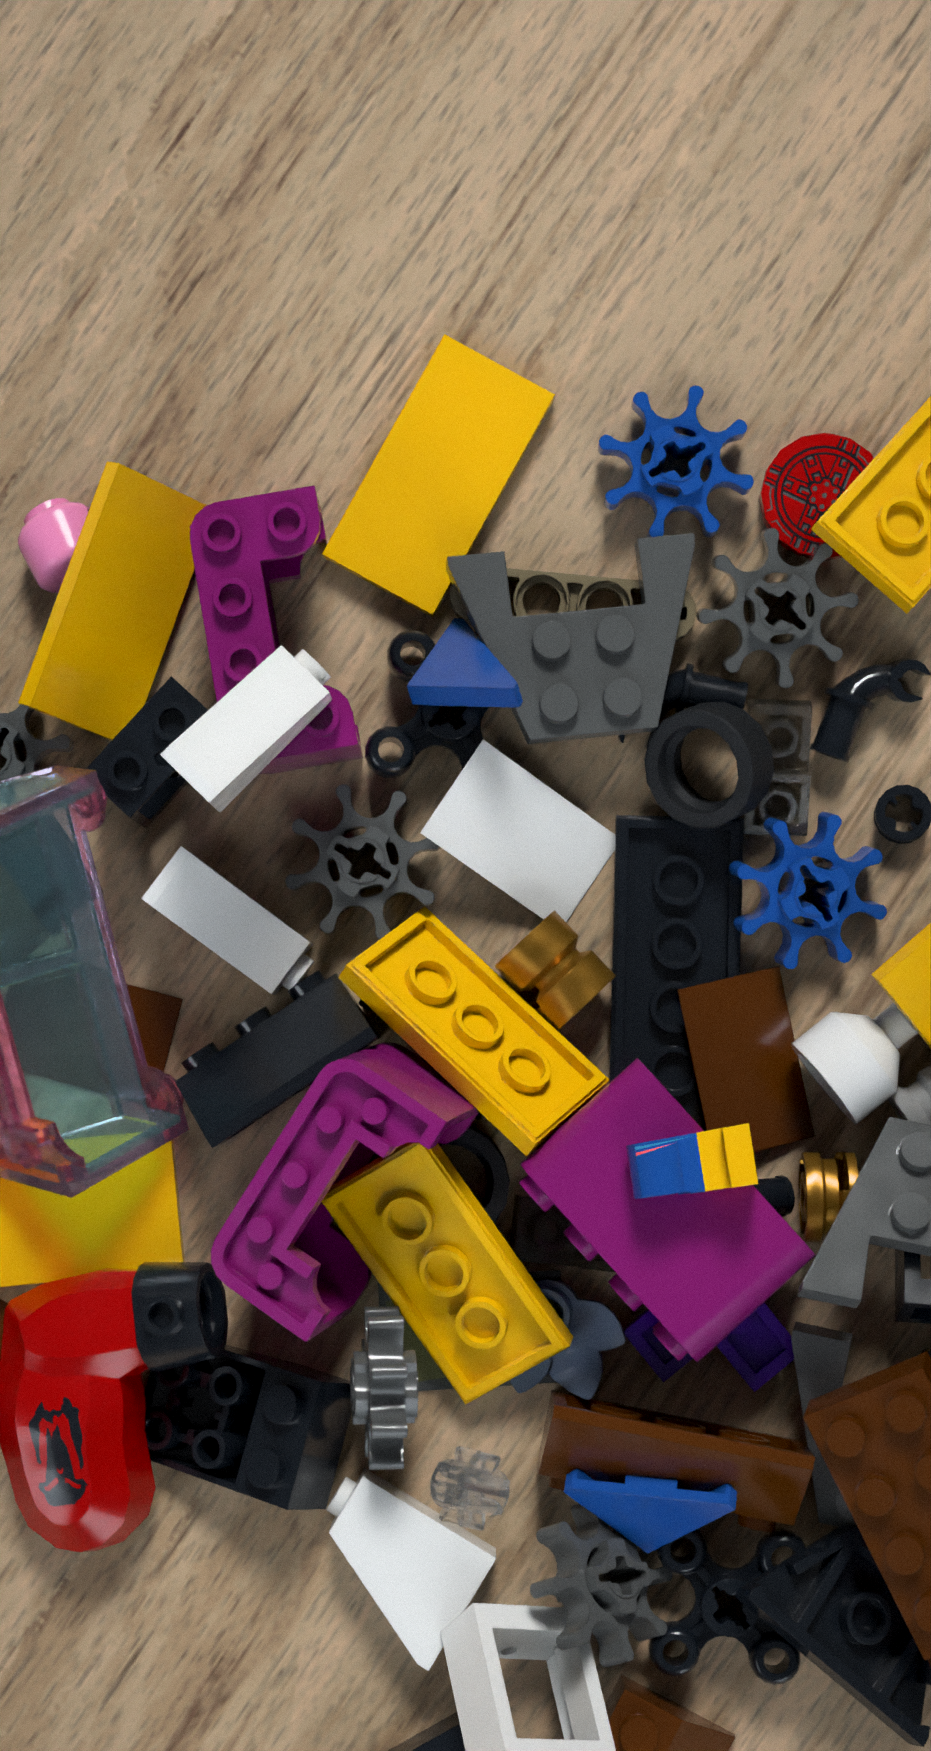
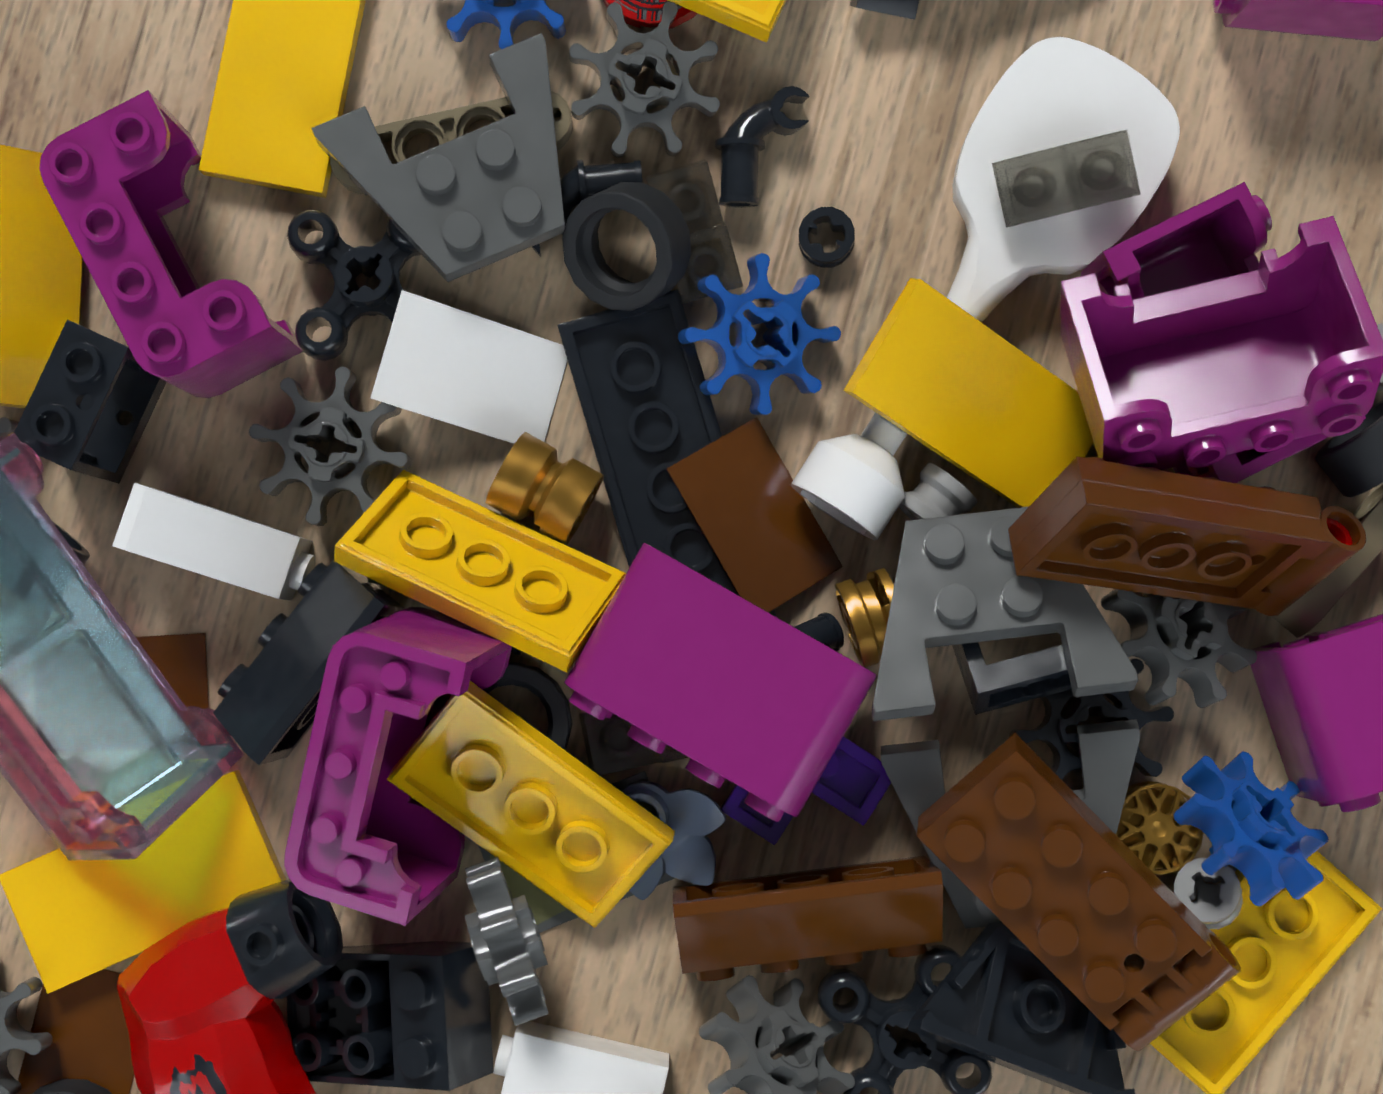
camera: 25 degrees left, 0 degrees up
white slope [160,645,332,812] -> none
blue tile [407,618,523,708] -> none
clear gear [430,1446,510,1531] -> none
blue tile [564,1469,737,1553] -> none
leg [626,1123,758,1199] -> none

